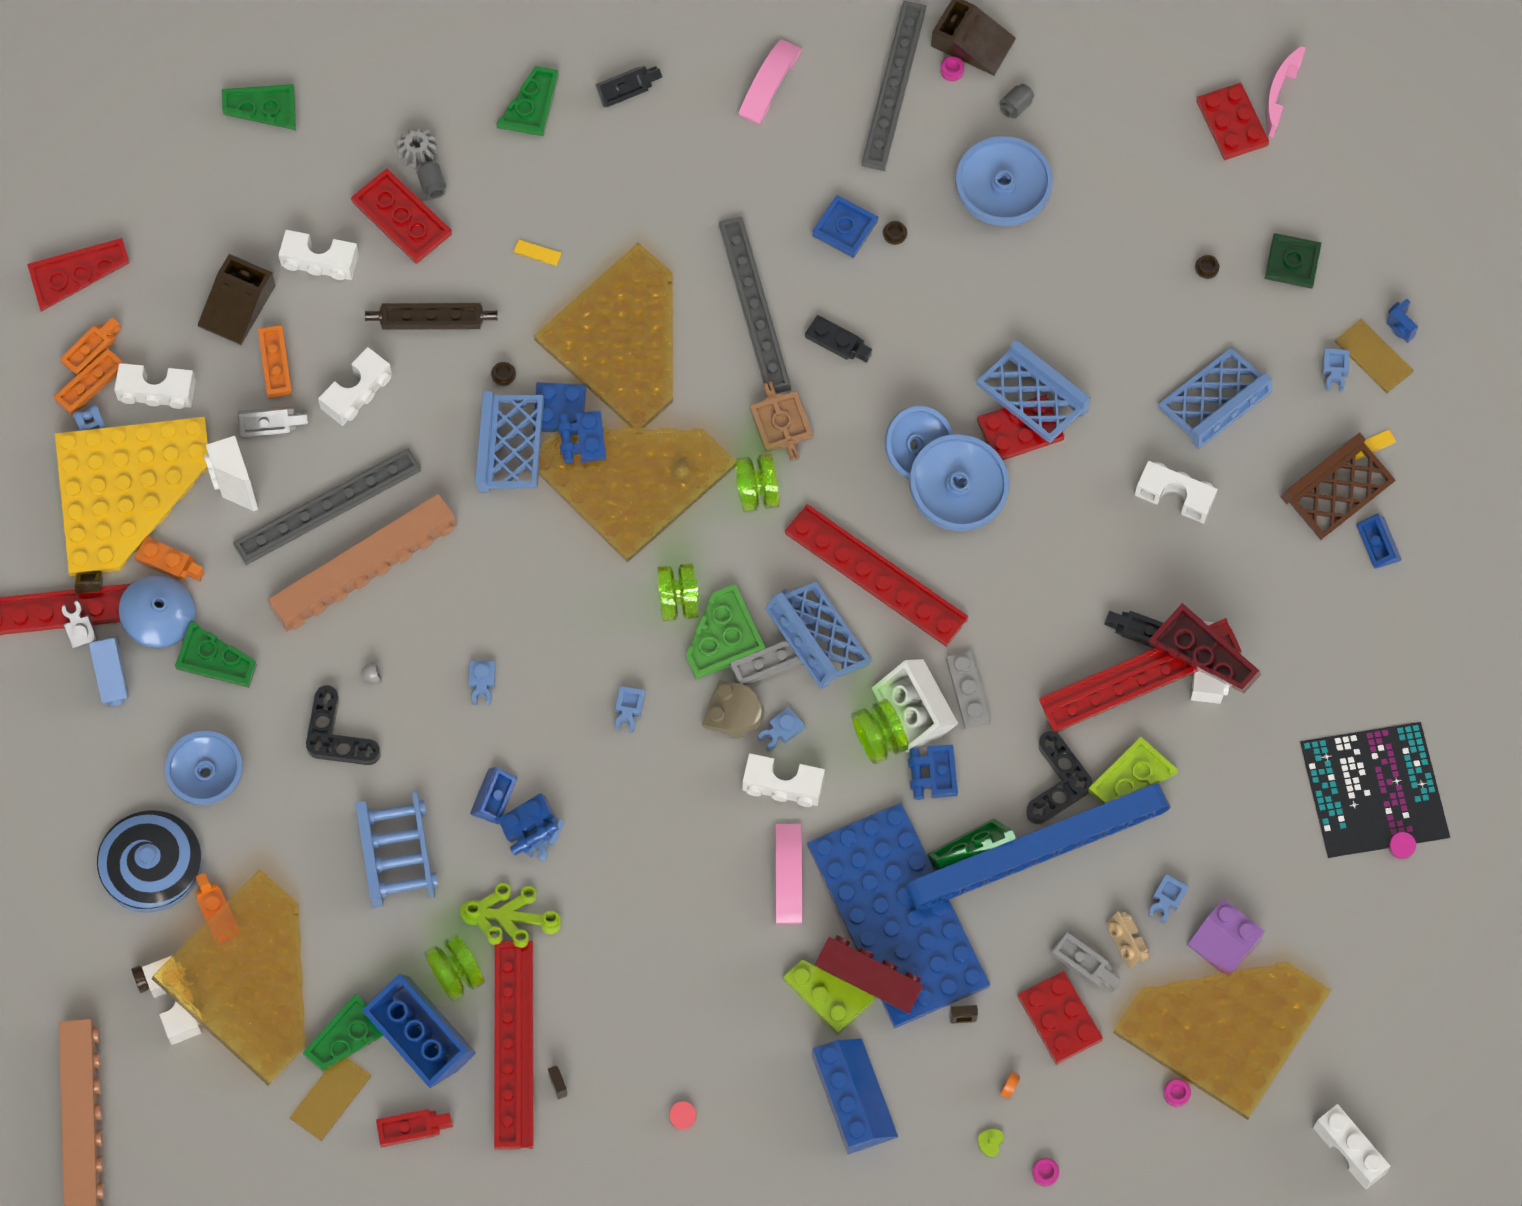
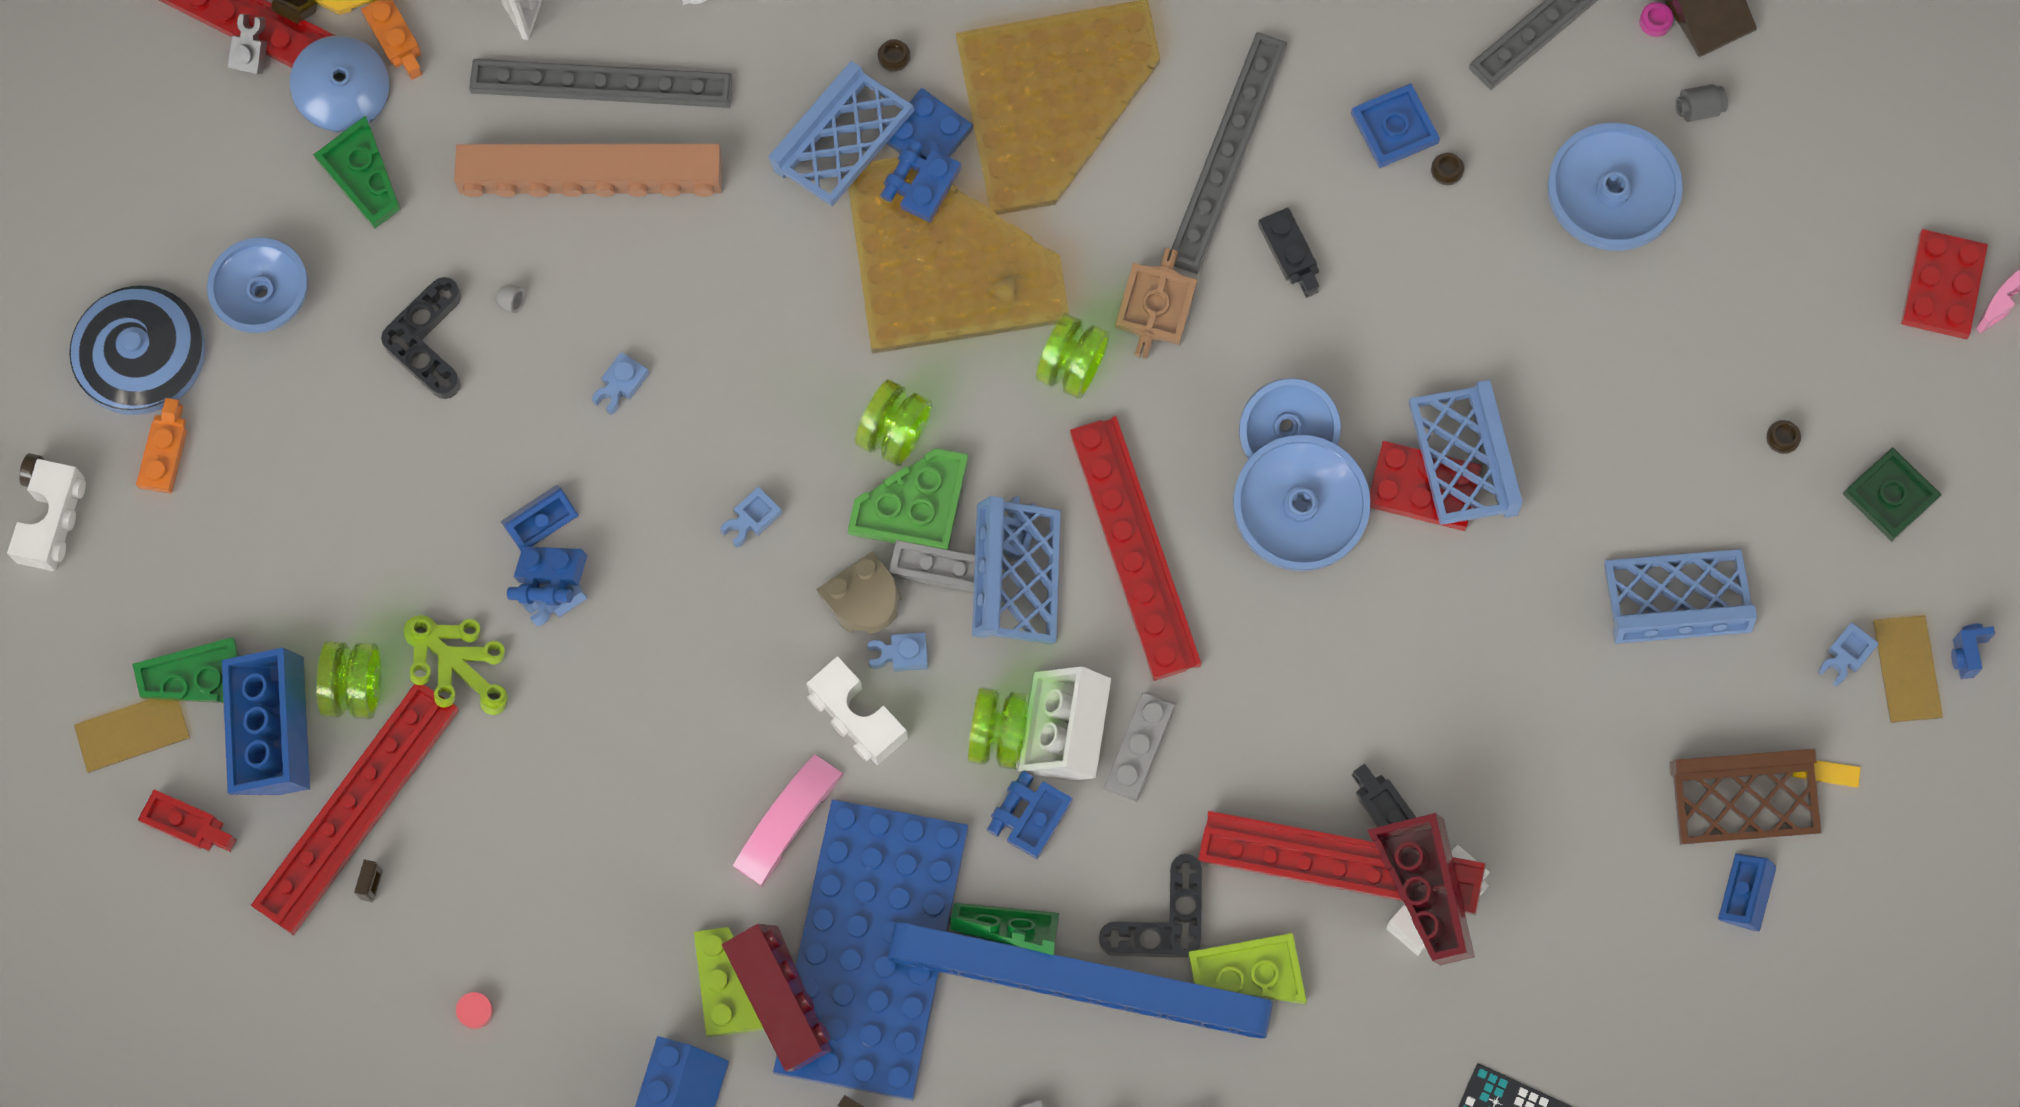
camera: 40 degrees right, 5 degrees up
medium blue slope [89,636,129,707] -> none
clear yellow plate [151,869,306,1086] -> none
medium blue fence [355,792,438,908] -> none
white arch [1135,461,1218,524] -> none

